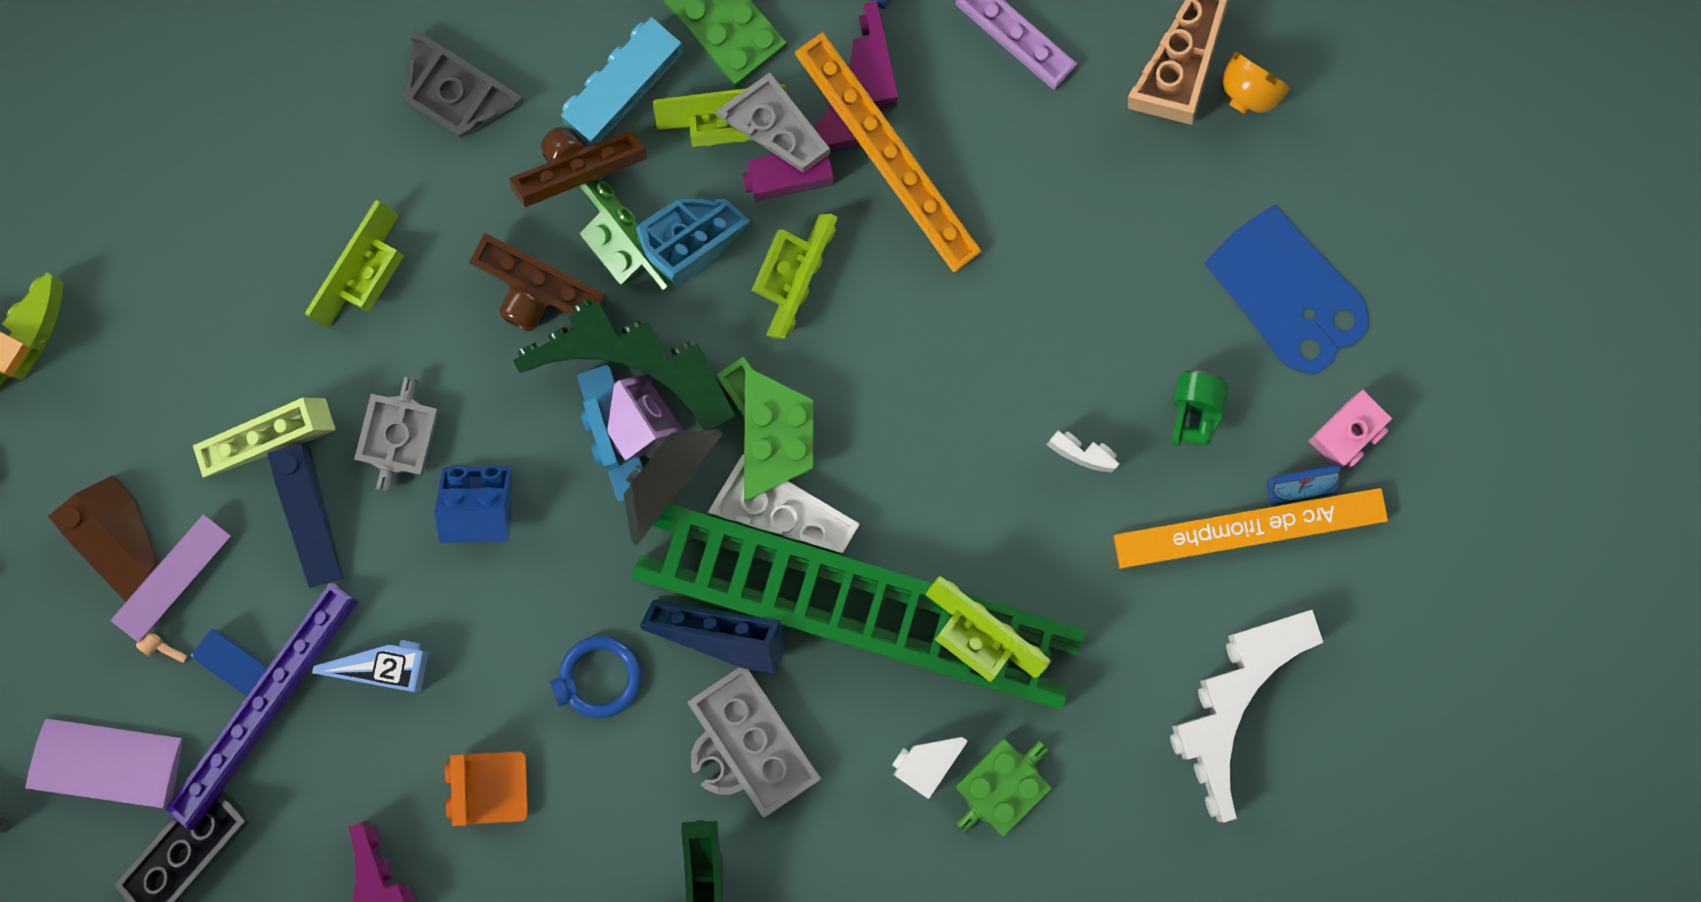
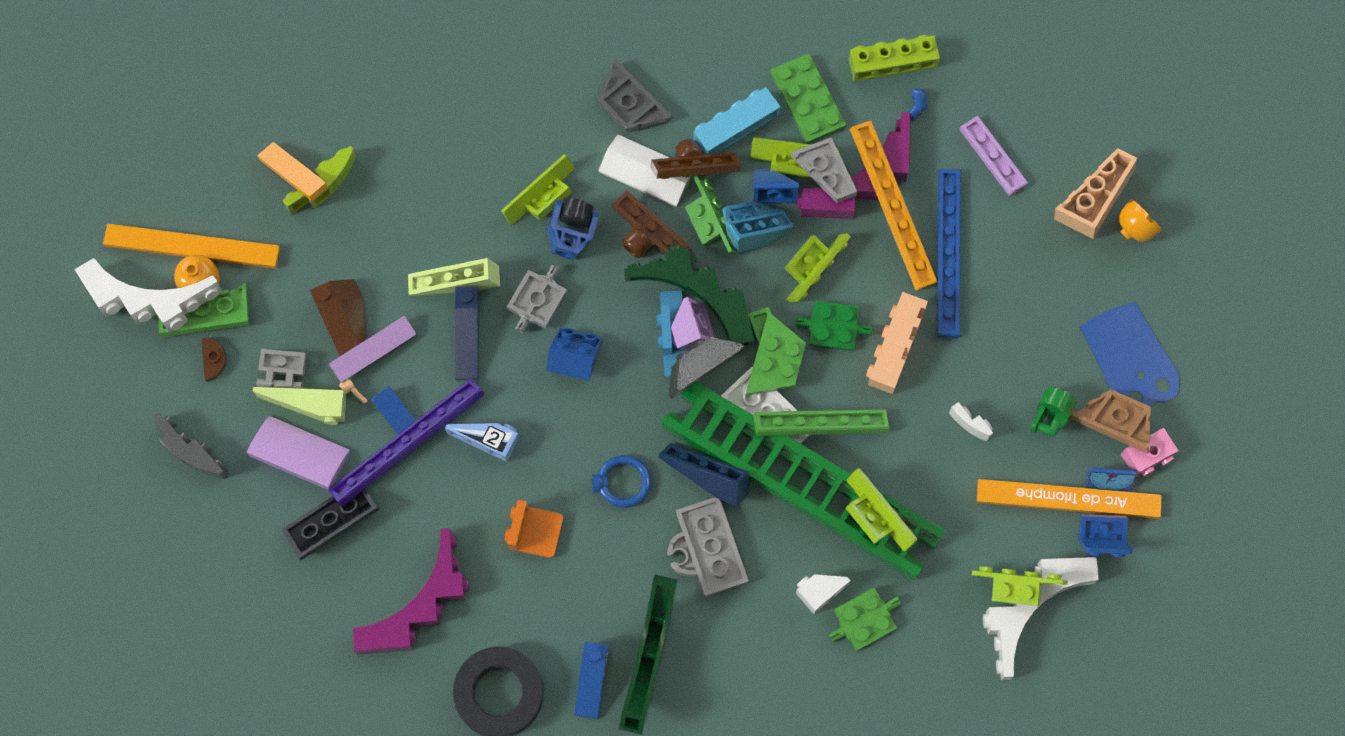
camera: 20 degrees right, 10 degrees down
none -> yellowish green slope [253,387,347,425]
none -> light grey plate [256,349,307,389]
none -> blue piece [547,198,599,260]
none -> white slope [598,135,693,207]
none -> blue slope [753,169,799,204]
none -> bright green tile [753,409,890,436]
none -> green plate [796,301,872,351]
none -> light nougat wedge [866,292,928,394]
none -> blue tile [937,169,961,338]
none -> lime bracket [972,566,1068,606]
none -> medium nougat wing [1070,389,1151,454]
none -> blue bracket [1078,514,1132,557]

